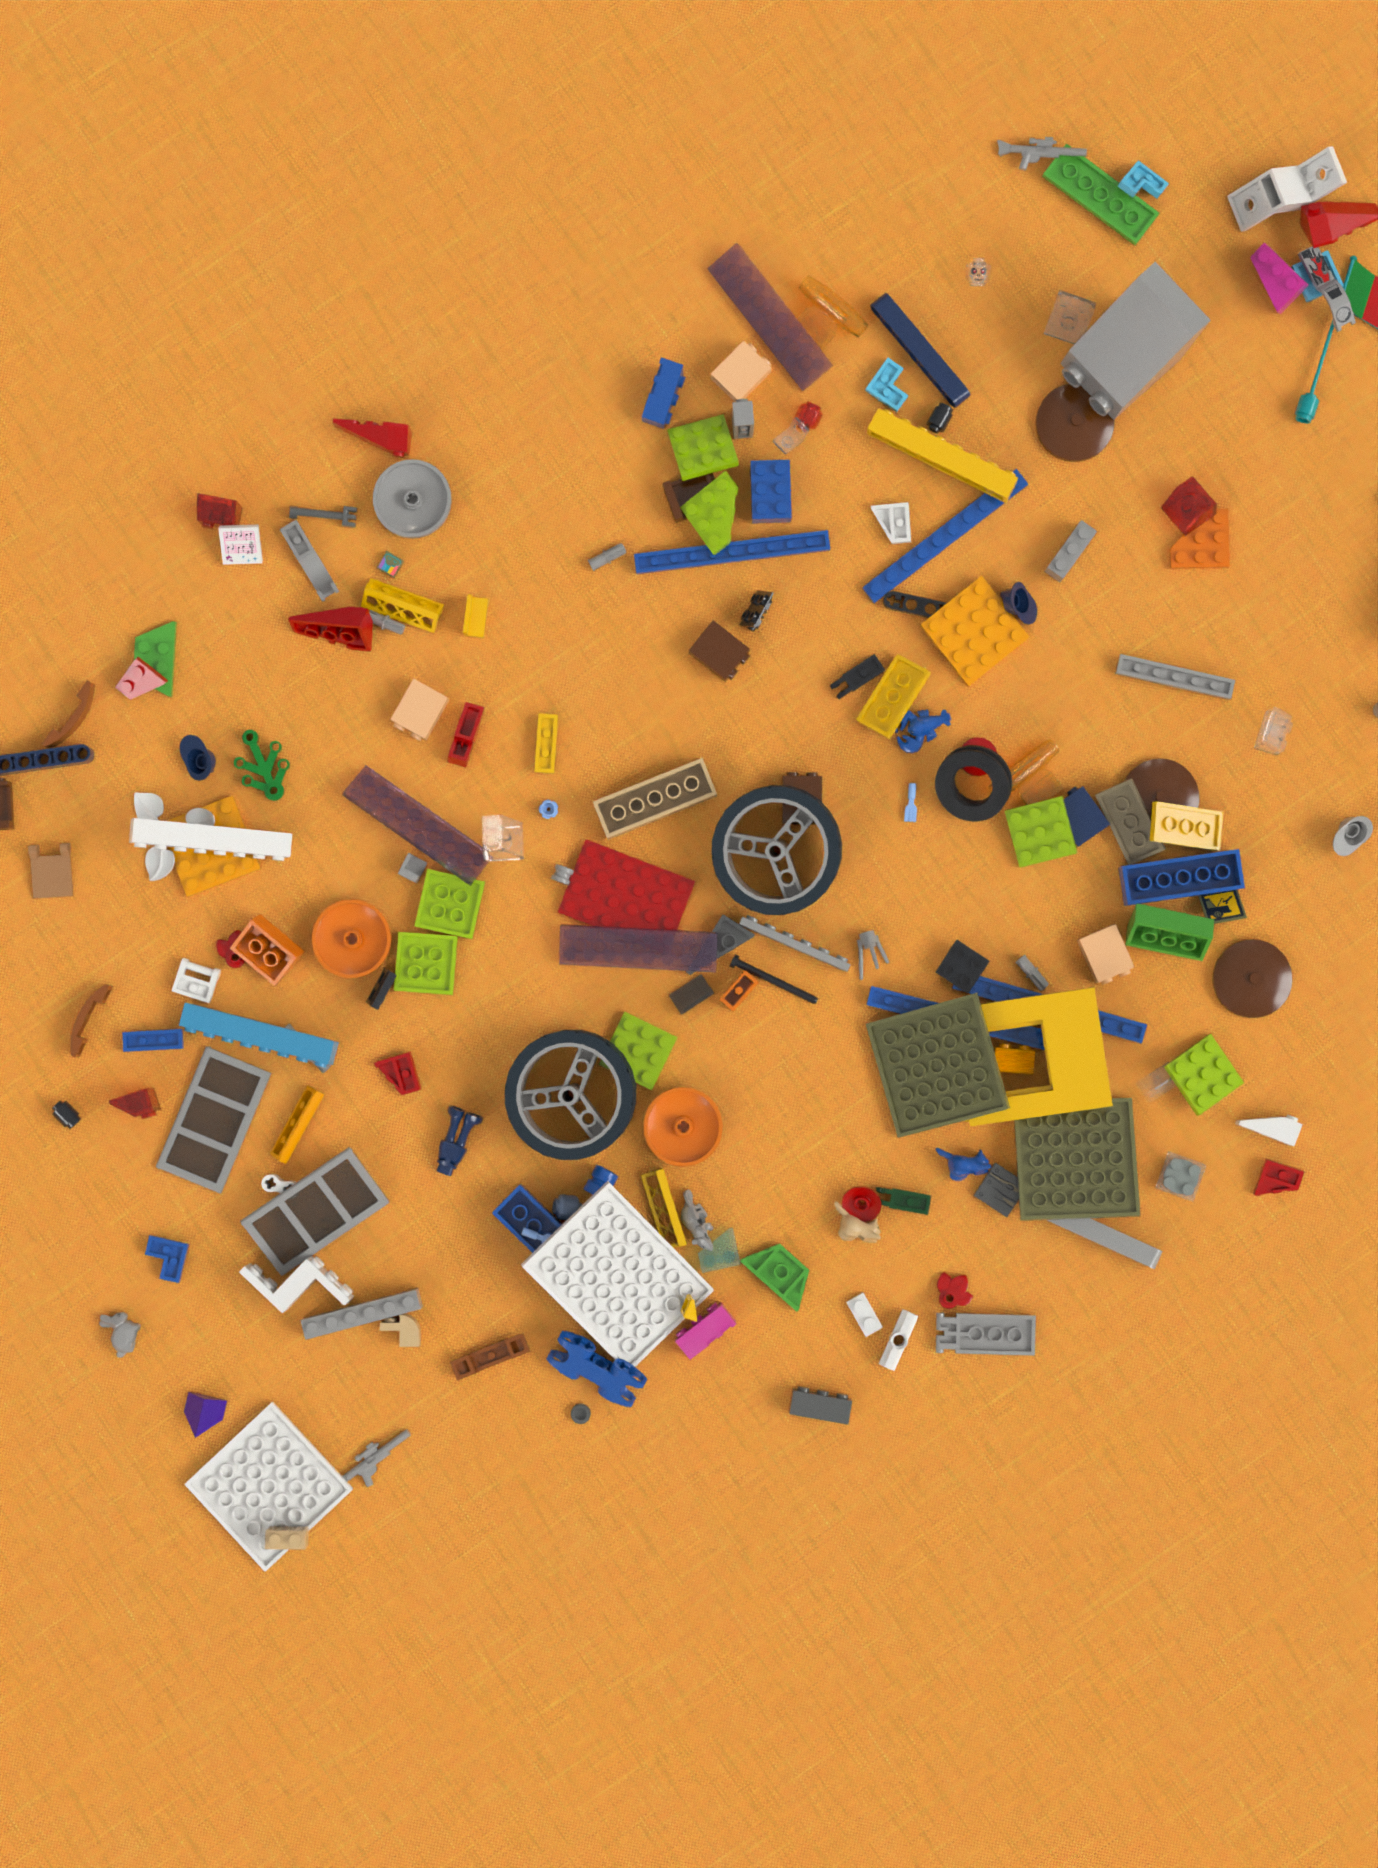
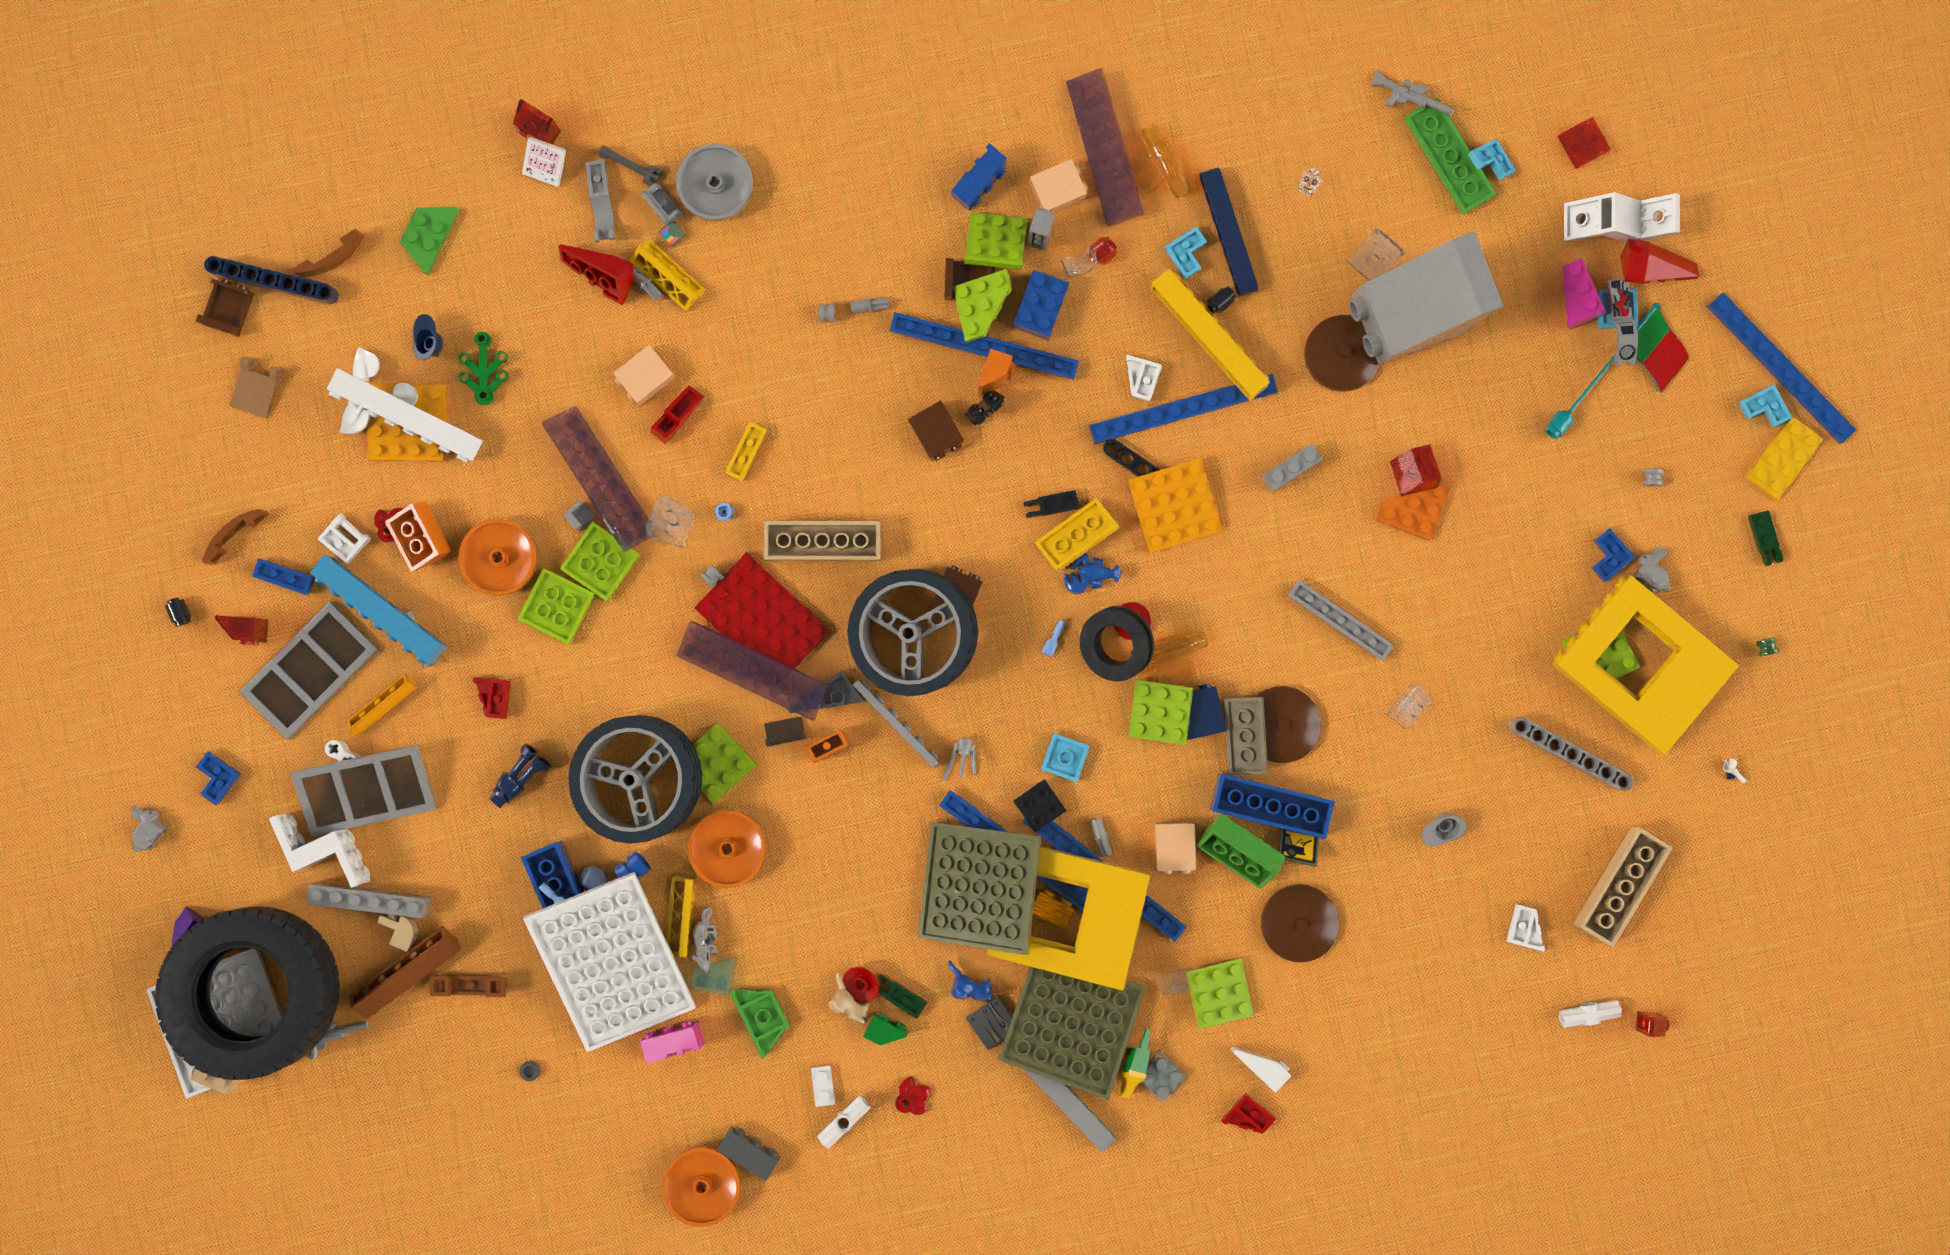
camera: 25 degrees right, 0 degrees up
wing [115,656,168,700] -> none
red wedge [333,418,413,458] -> none
black plate [366,968,397,1010] -> none
yellow panel [463,594,489,638] -> none
blue piece [546,1331,647,1407] -> none
yellow slope [680,1294,697,1322] -> none
black bar [729,954,818,1004] -> none
light grey hinge [936,1313,1036,1356] -> none
dark blue piece [1000,582,1037,625] -> none
yellow plate [1149,802,1223,851] -> none
none -> black tyre [155,906,340,1080]
none -> dark orange brick [349,926,461,1020]
none -> light grey hinge [641,183,684,226]
none -> orange dish [662,1146,741,1227]
none -> light grey wheel [819,303,835,322]
none -> green slope [863,1013,909,1046]
none -> orange slope [978,349,1015,396]
none -> medium azure plate [1041,733,1090,782]
none -> animal [1119,1028,1151,1099]
none -> clear red slope [1557,117,1611,169]

